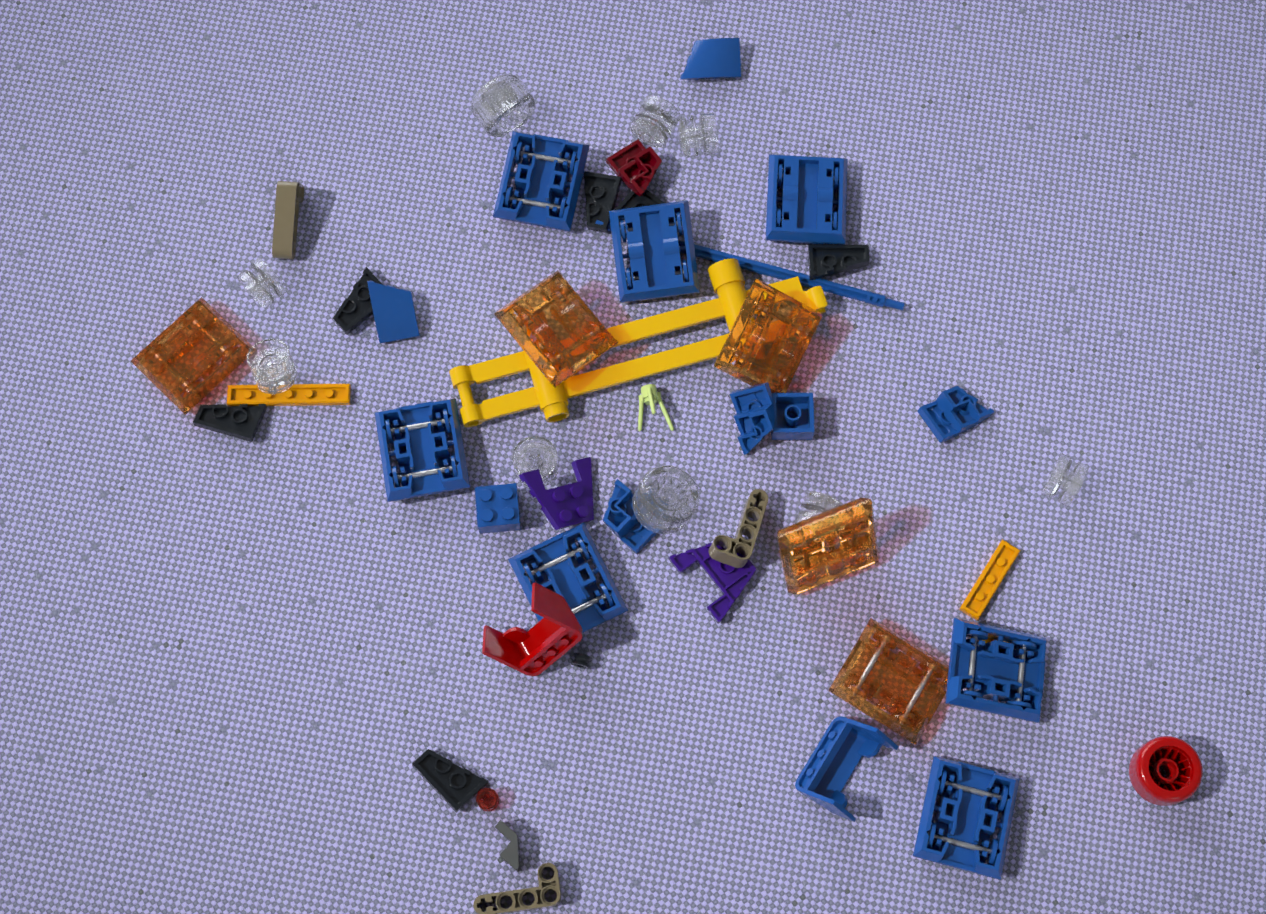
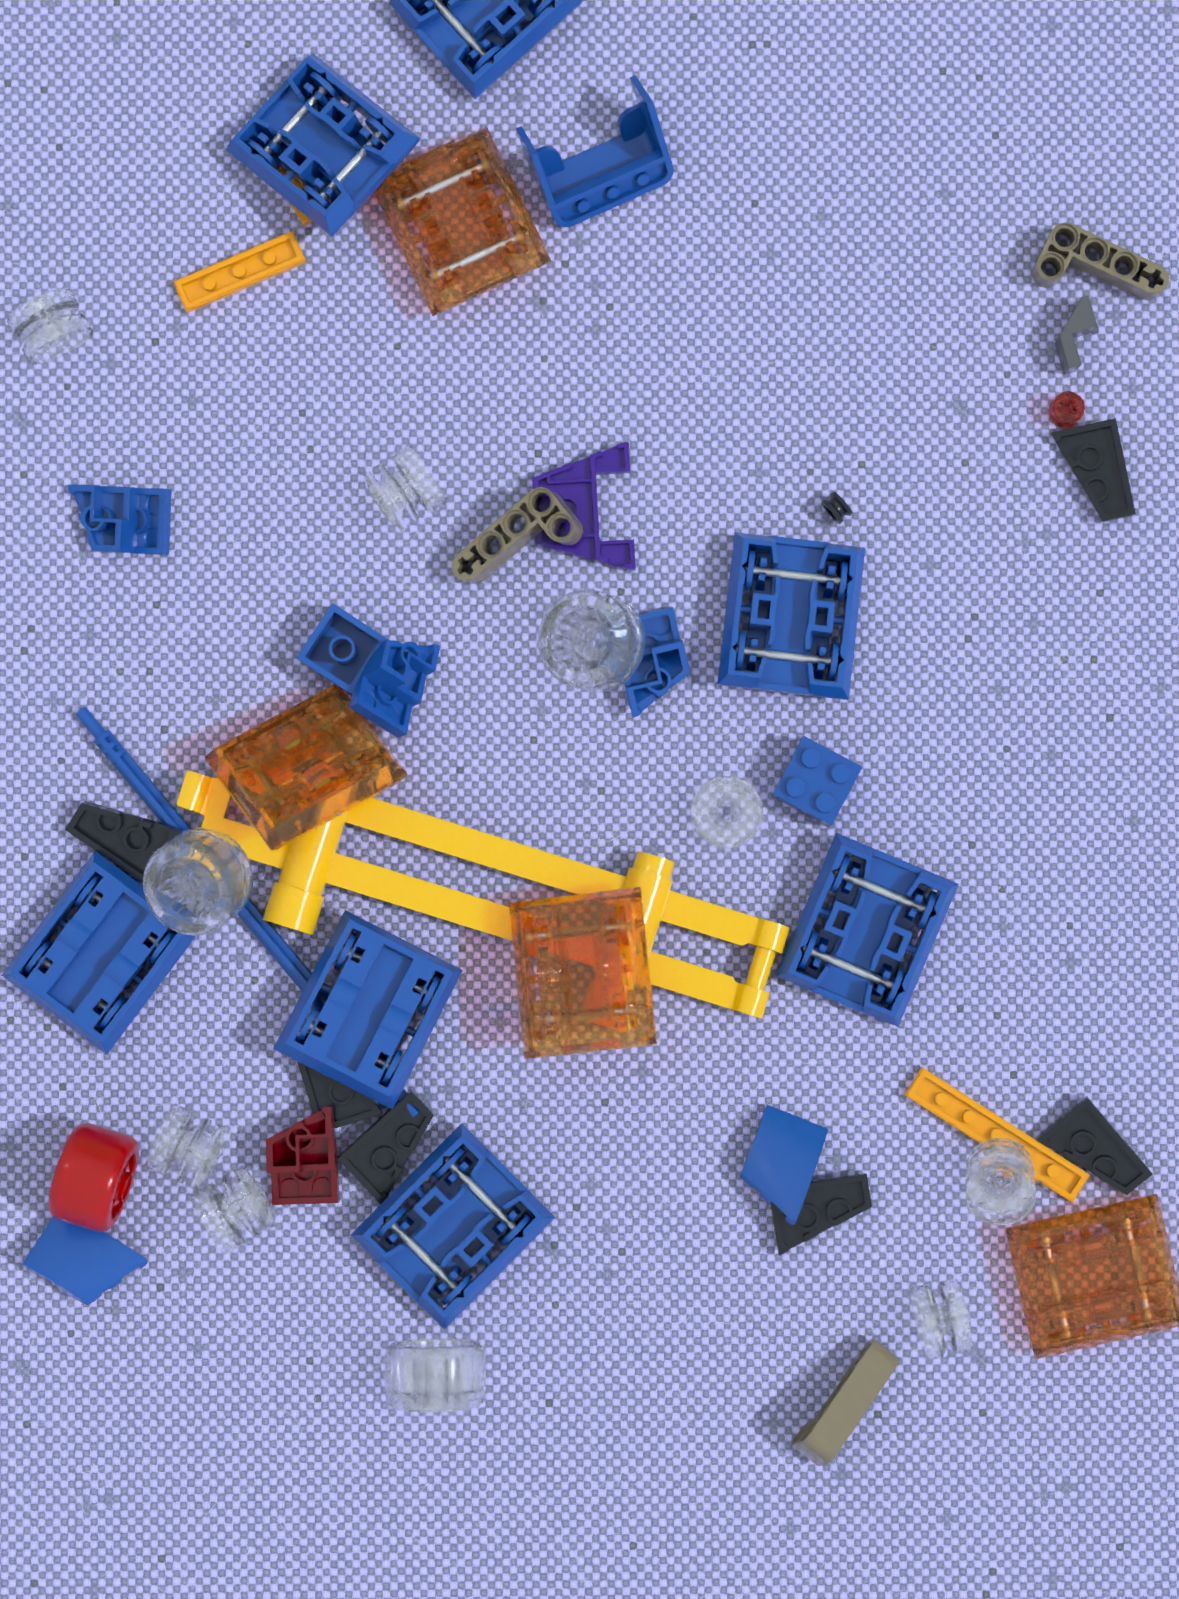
camera: 145 degrees left, 15 degrees up
red windscreen [482,582,582,676] -> none
dark purple wing [519,457,594,530] -> none
yellowish green plant [638,384,674,431] -> none
clear orange piece [777,497,879,595] -> none
none -> red wheel [48,1123,139,1232]
none -> clear wheel [143,827,253,936]

